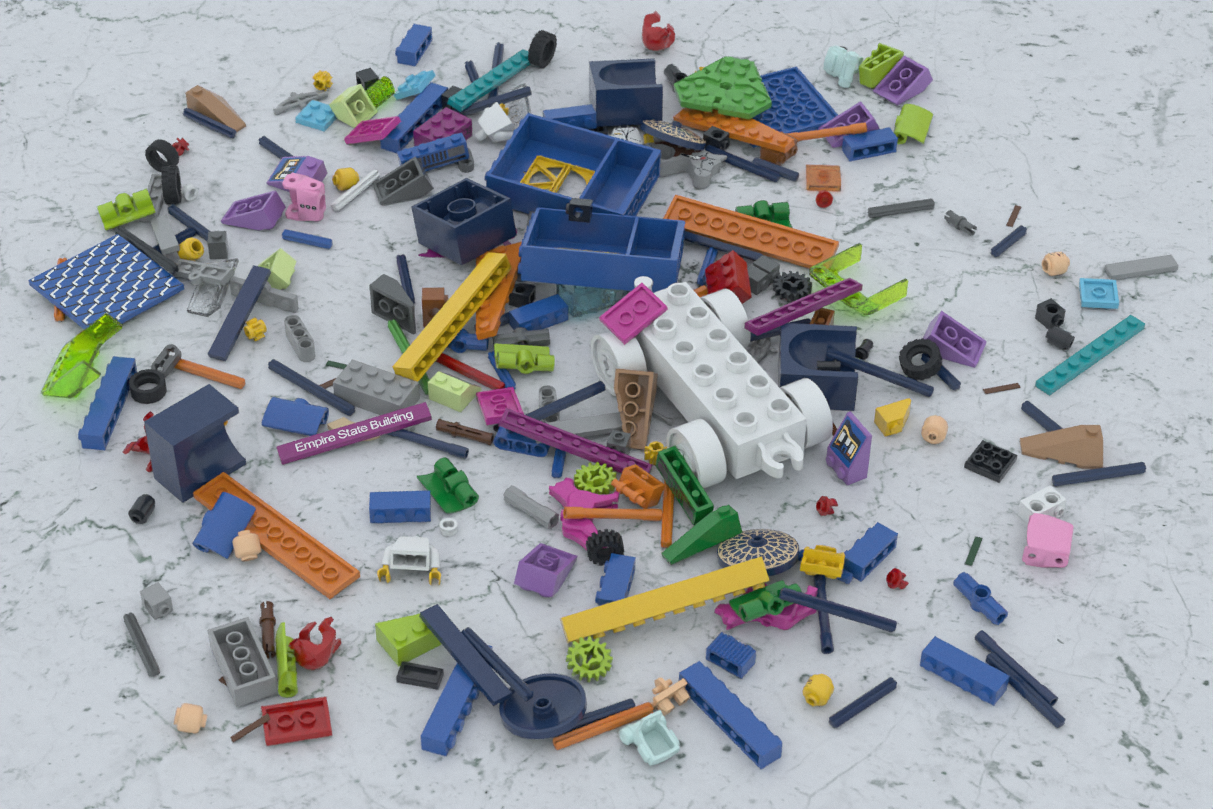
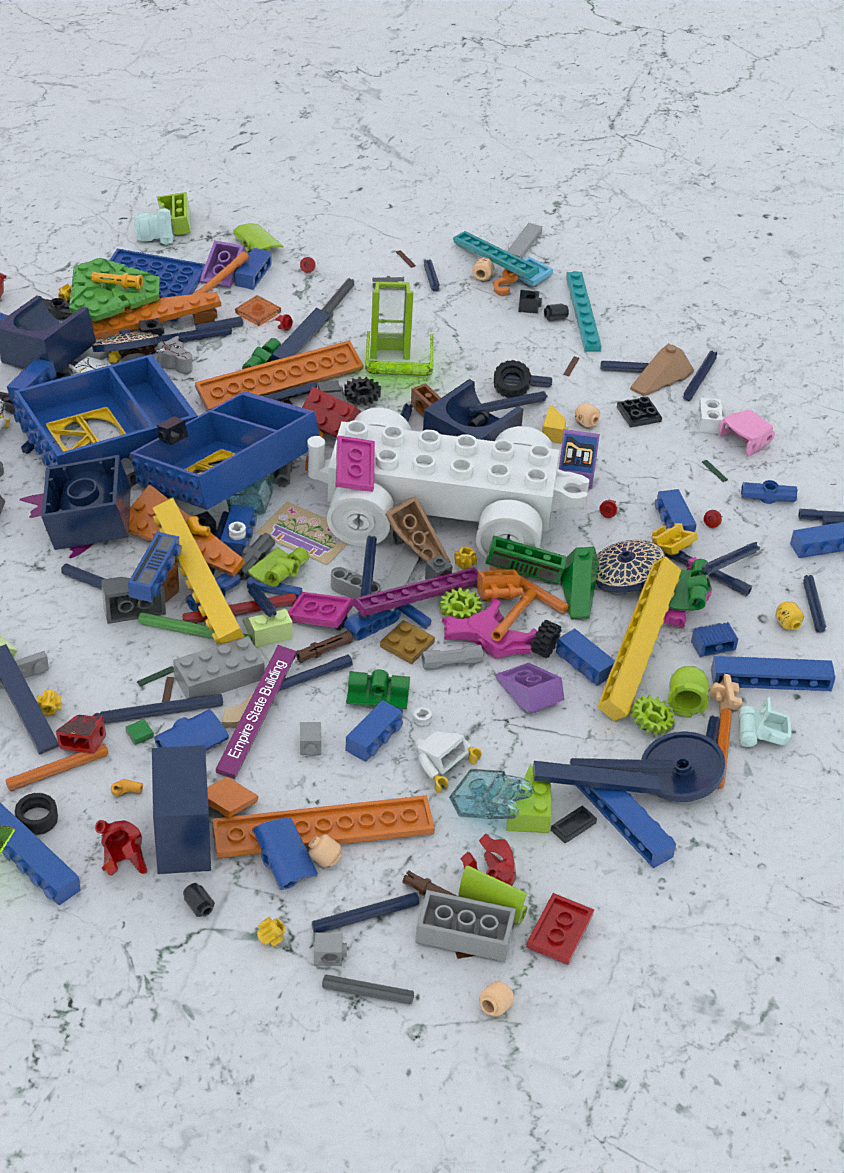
camera: 55 degrees left, 0 degrees up
dark grey beam [151,344,182,377] -> none
reddish brown piece [231,713,270,743] -> none
light grey beam [284,315,315,362] -> none
magenta tile [744,278,863,336] -> none
medium lavender slope [873,55,933,105] -> none
medium lavender slope [923,311,987,368] -> none
none -> red torso [56,713,106,754]
none -> light orange pin [92,272,143,290]
none -> green tile [125,719,154,745]
none -> blue brick [128,532,182,602]
none -> light orange arm [187,516,210,536]
none -> orange tile [207,777,259,818]
none -> white bush [229,522,246,540]
none -> dark blue axle [247,583,277,617]
none -> sticker [256,502,347,565]
none -> yellow gear [257,916,286,947]
none -> dark blue tile [271,307,330,360]
none -> red plate [300,257,316,273]
none -> light grey brick [300,722,321,755]
none -> dark blue axle [312,892,420,933]
none -> piece [370,282,414,360]
none -> pearl gold plate [380,620,435,664]
none -> clear light blue brick [449,769,534,820]
none -> teal plate [453,231,540,279]
none -> orange piece [493,269,518,296]
none -> lime tile [667,666,709,717]

